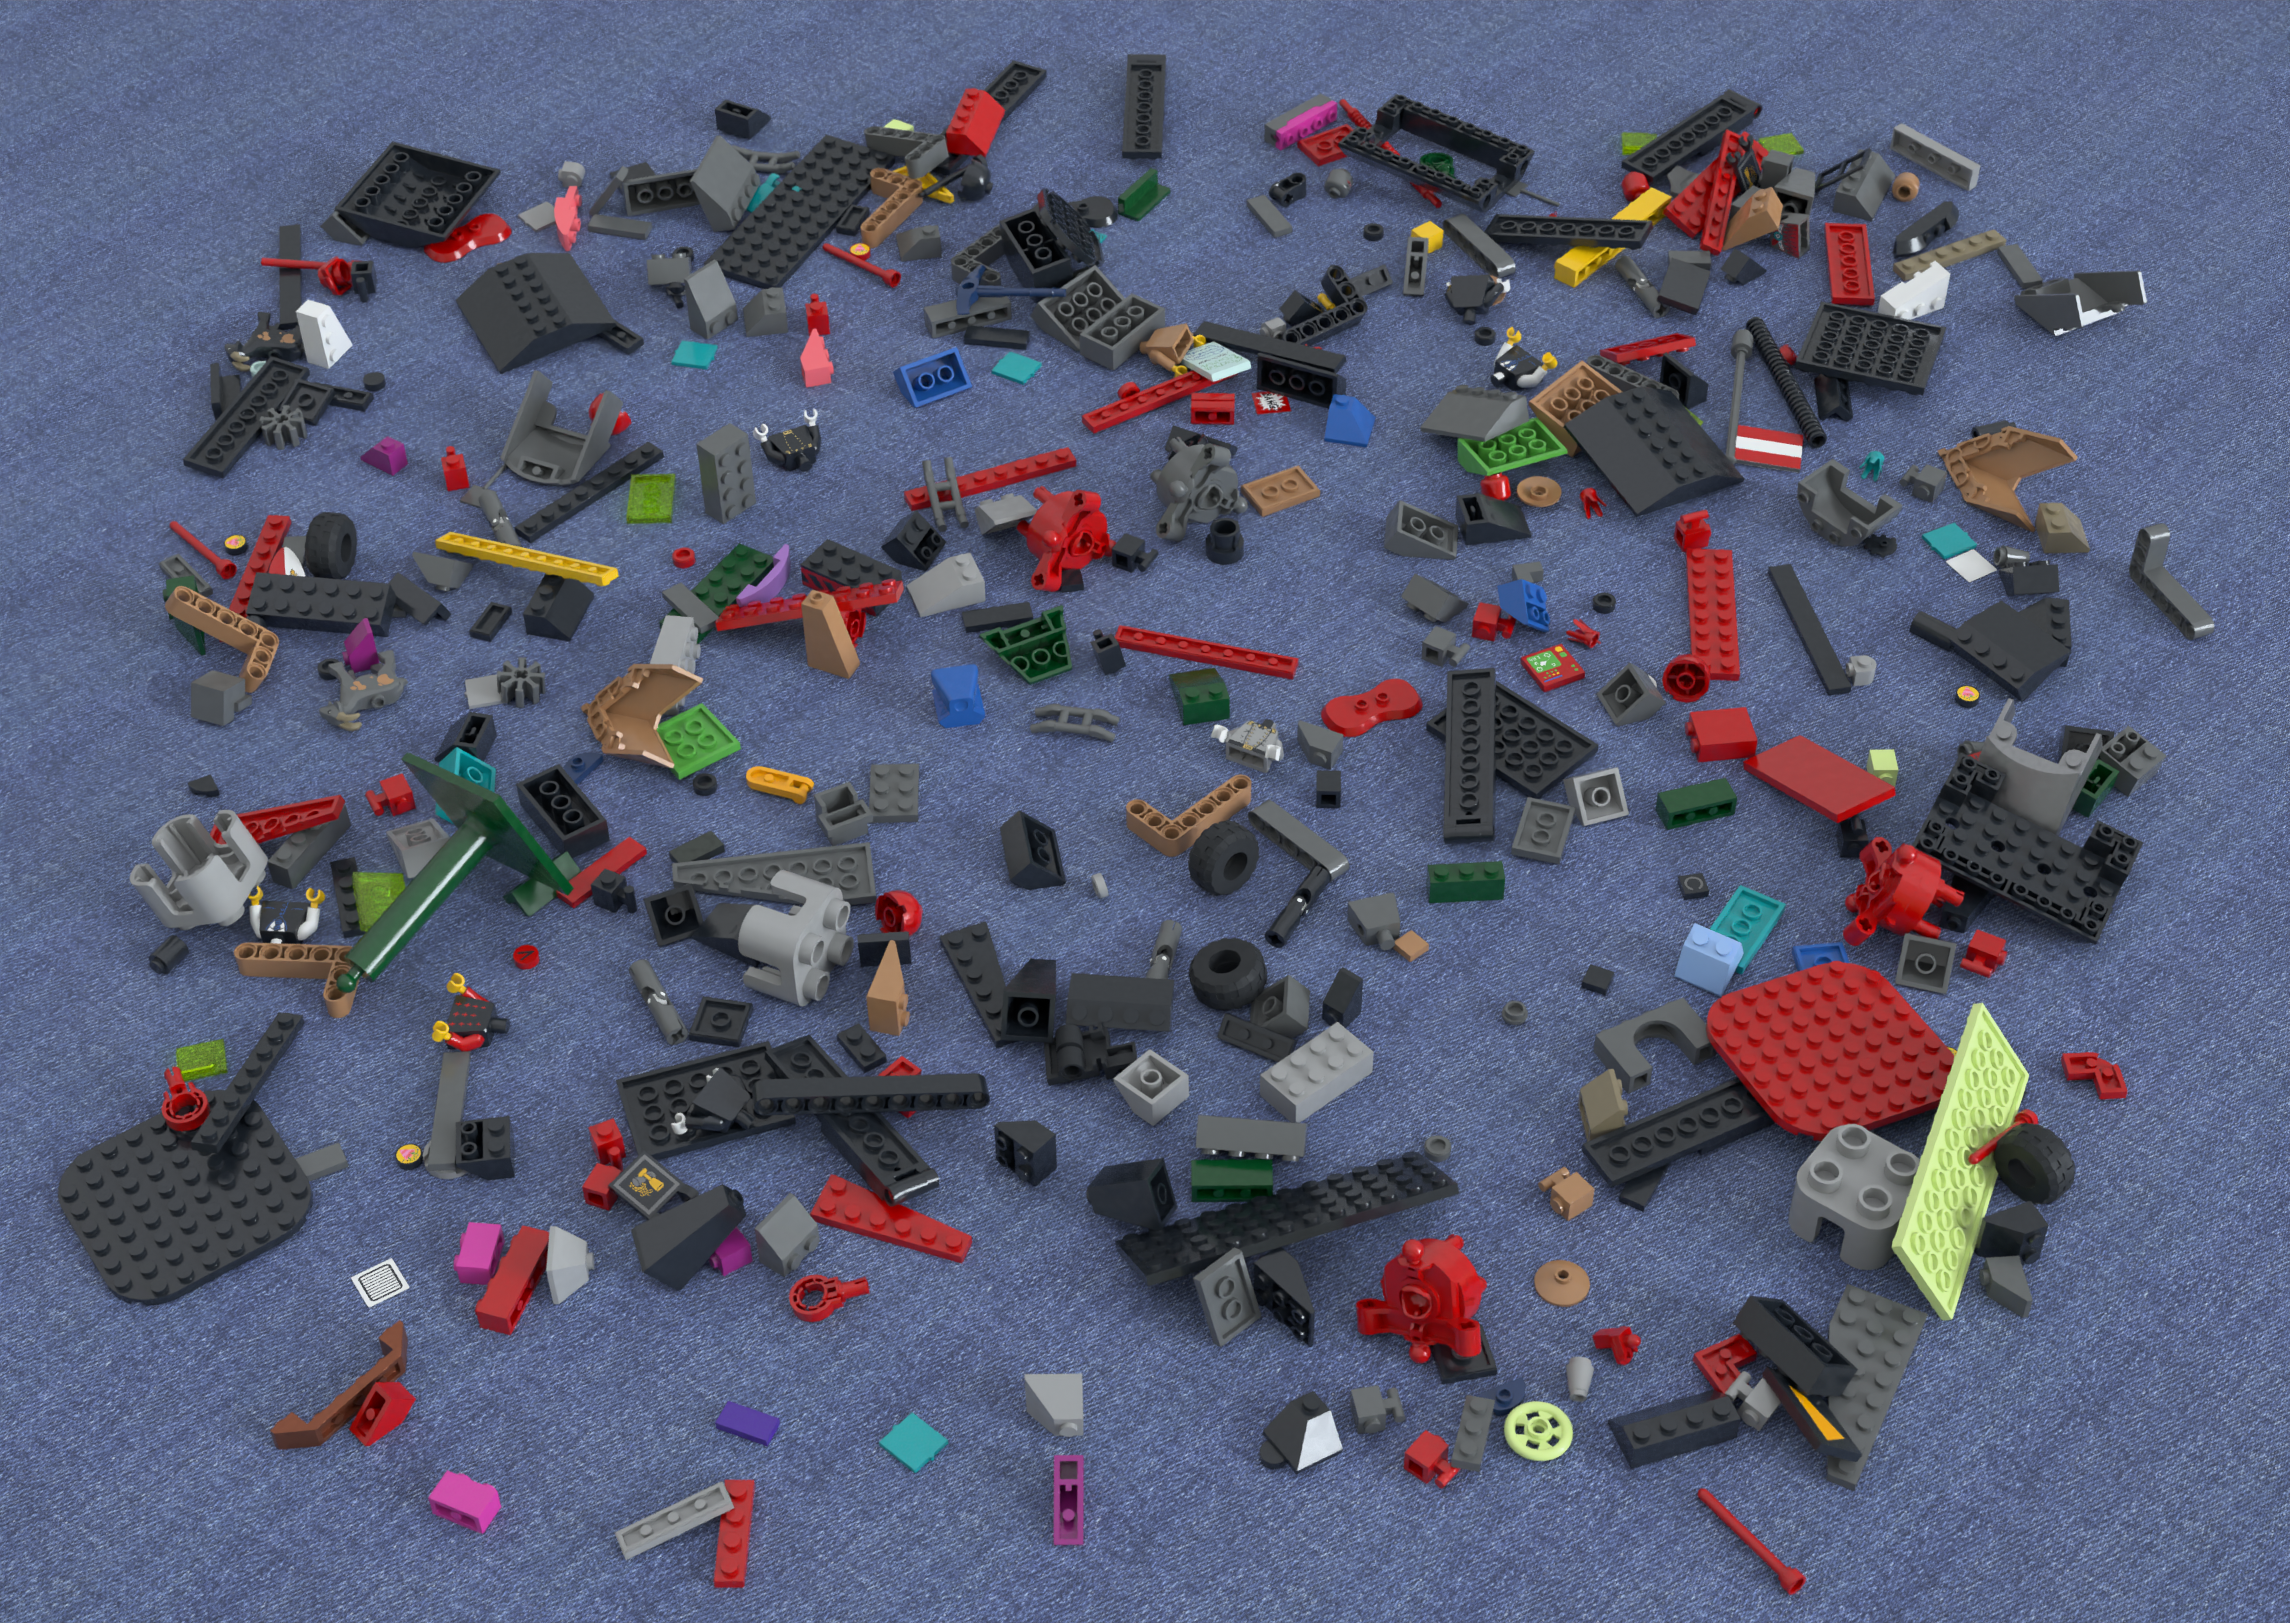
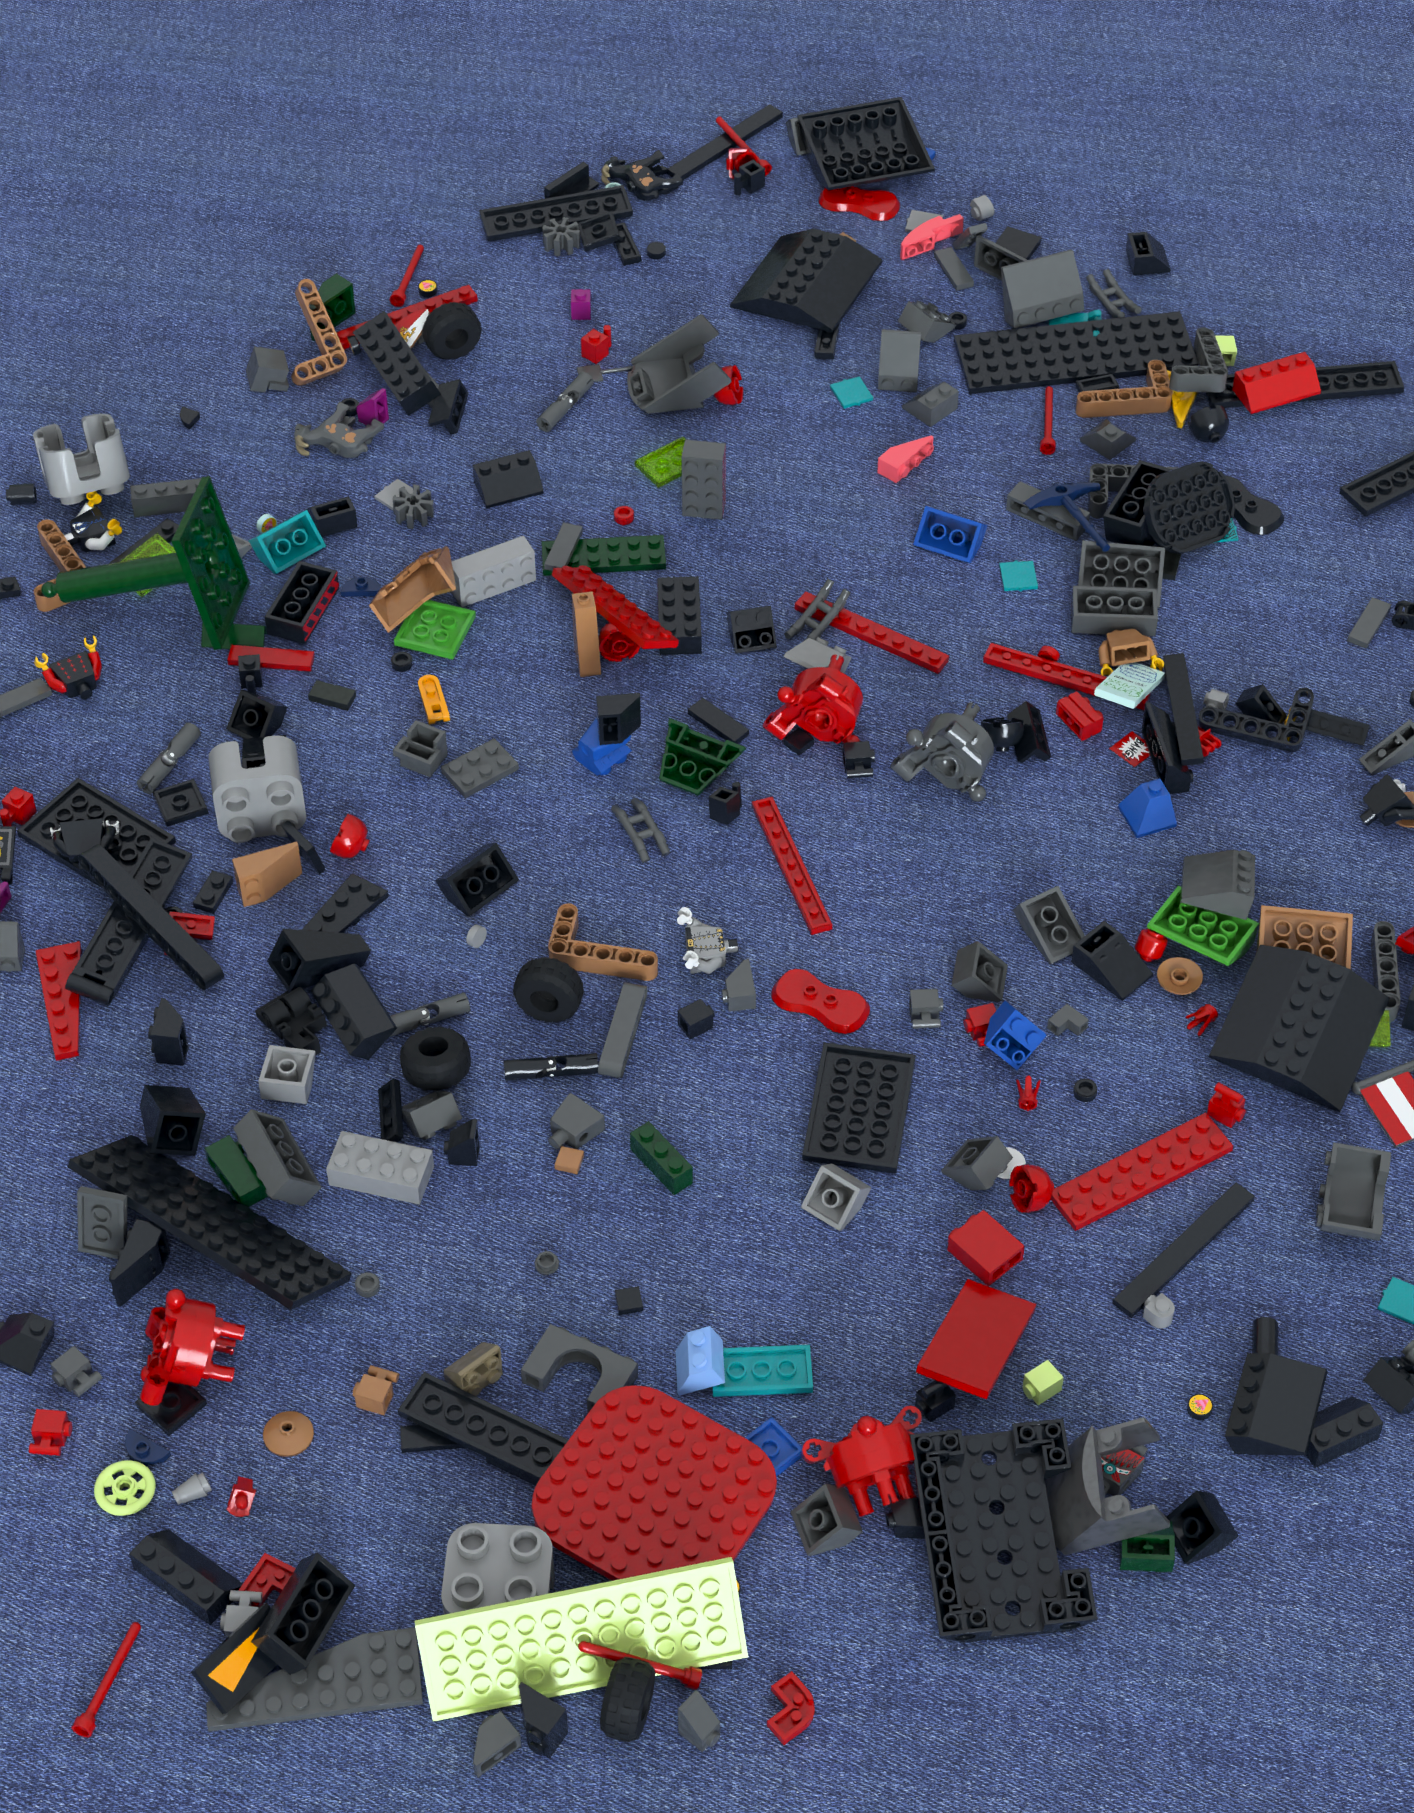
camera: 55 degrees right, 5 degrees up
dark grey tile [159,553,213,597] -> none
red wing [210,795,345,844] -> none
white wedge [296,300,352,369] -> none
red brick [365,773,416,816] -> none
dark grey slope [412,551,473,591] -> none
yellow plate [435,532,619,586] -> none
black tile [469,602,512,642] -> none
red tile [513,945,540,970] -> none
black plate [515,442,664,543] -> none
dark grey wing [672,842,876,905] -> none
medium lavender slope [736,544,791,607] -> none
black torso [753,408,822,472] -> none
red brick [805,294,830,337] -> none
tile [850,243,871,261] -> none
light grey slope [906,553,986,617] -> none
black piece [919,155,988,198] -> none
black tile [964,325,1030,350] -> none
dark green panel [1118,168,1170,222] -> none
dark green slope [1169,668,1230,726] -> none
black piece [1206,518,1244,565] -> none
medium nougat tile [1241,465,1320,517] -> none
black hinge [1443,668,1496,845] -> none
dark grey plate [1451,1395,1495,1472] -> none
black tile [1474,327,1496,346] -> none
torso [1491,327,1557,391] -> none
dark grey plate [1511,797,1576,864] -> none
red tile [1521,643,1585,692] -> none
dark green brick [1655,778,1737,830] -> none
black tile [1677,873,1709,900] -> none
black piece [1863,534,1897,558] -> none
white sticker [1946,549,1997,582] -> none
red brick [1960,929,2008,978] -> none
dark grey slope [2099,726,2166,797] -> none
none -> tile [256,514,277,533]
none -> black slope [596,693,641,745]
none -> dark grey slope [678,1690,721,1753]

